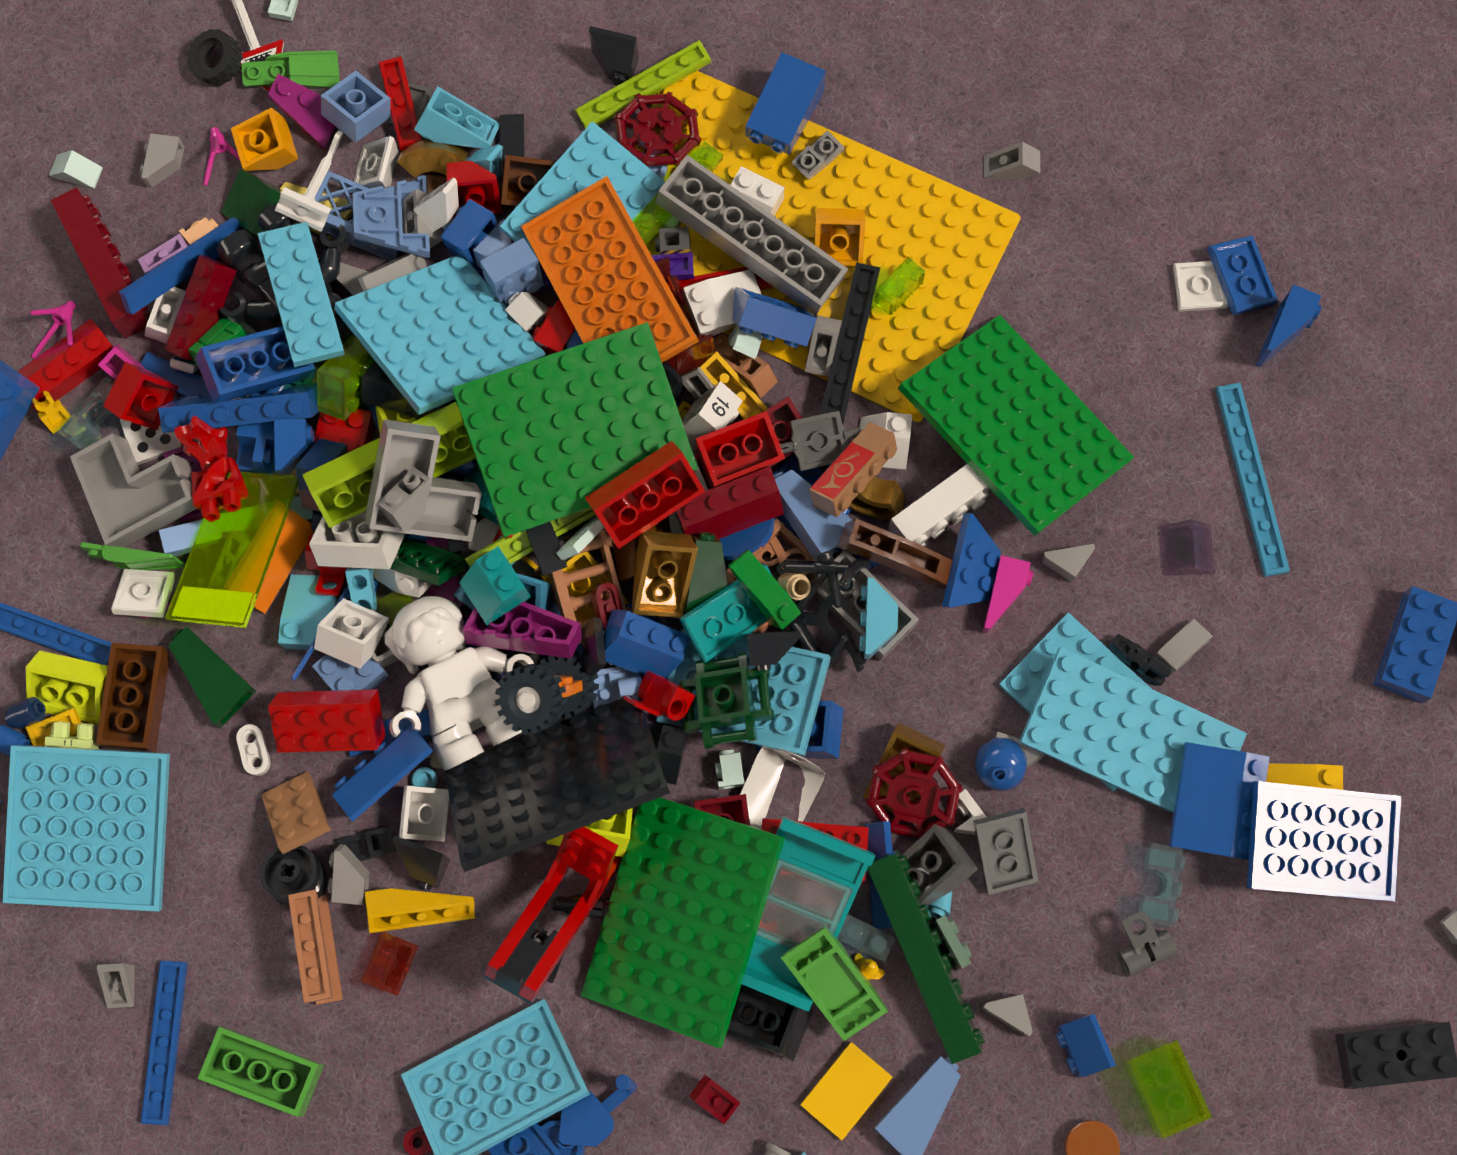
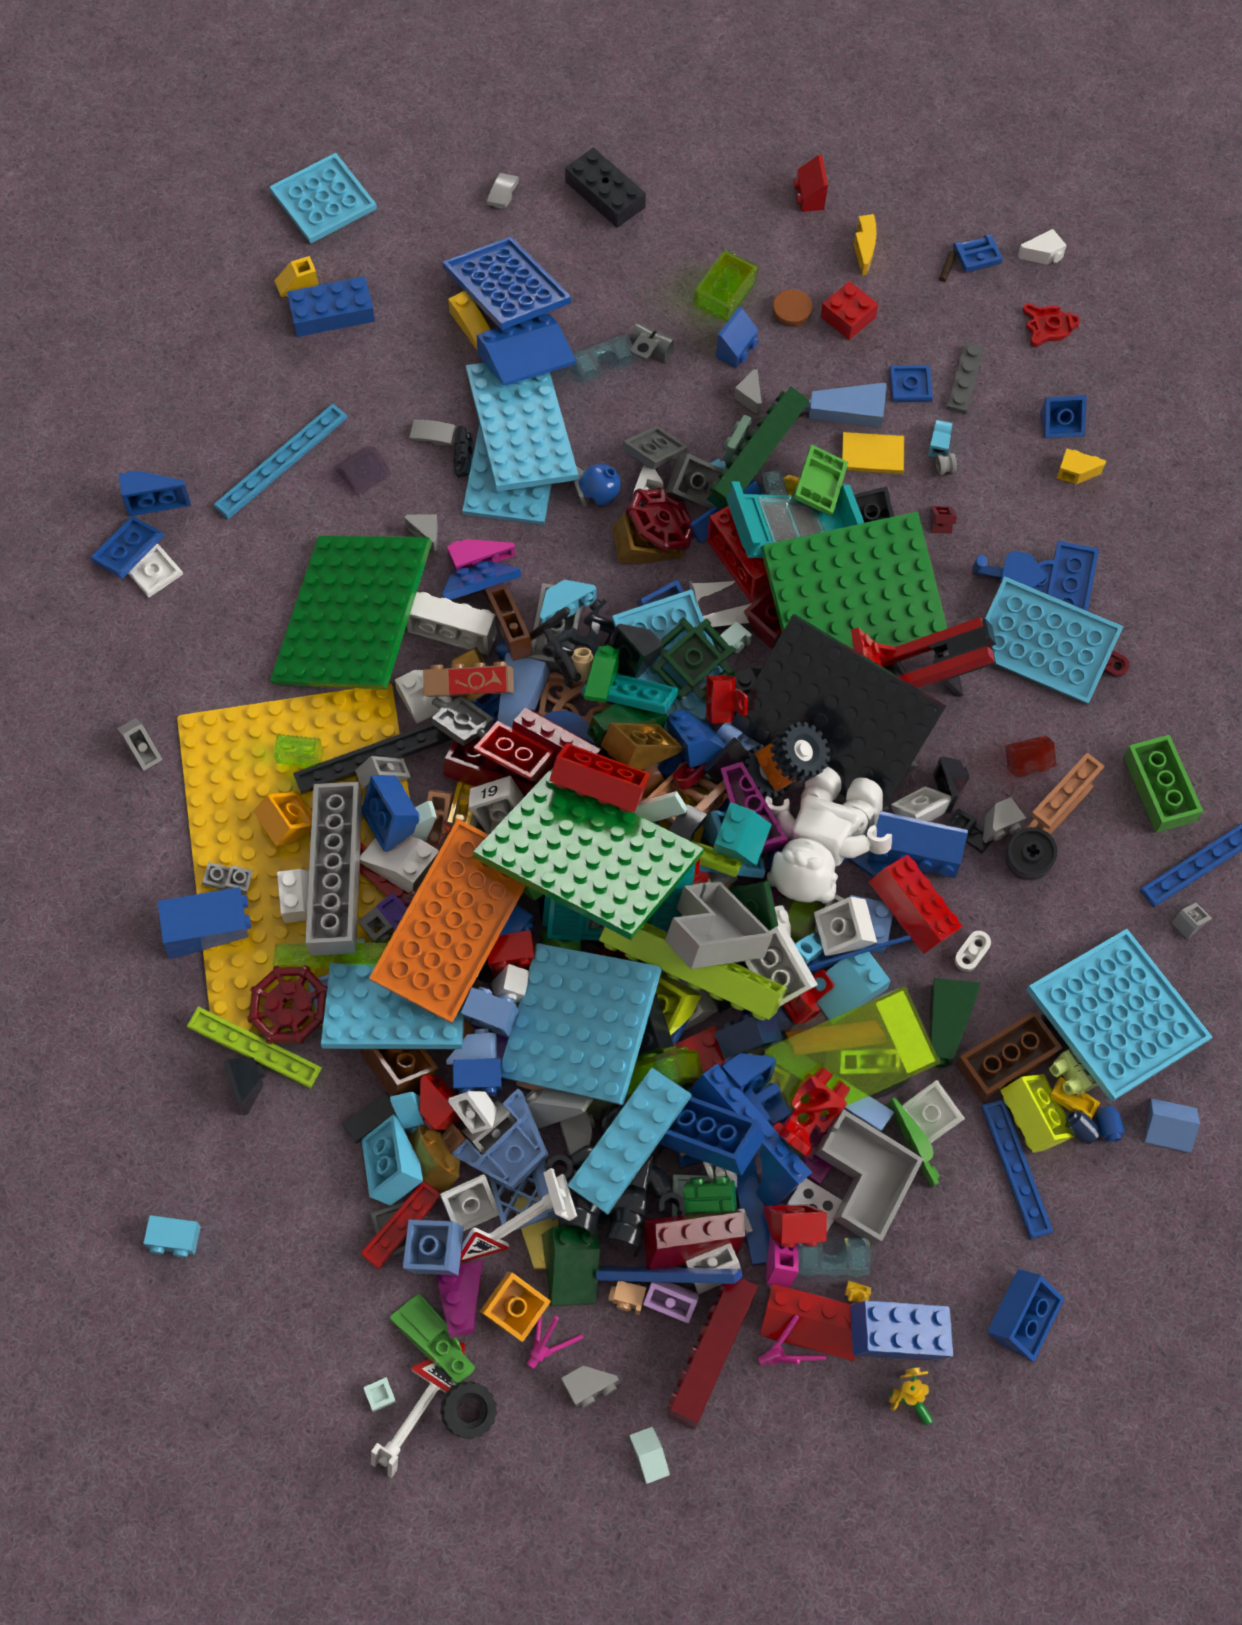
camera: 130 degrees left, 10 degrees down
medium nougat plate [261,771,331,854] -> none
yellow slope [365,888,475,933] -> none
light grey slope [377,467,432,533] -> none

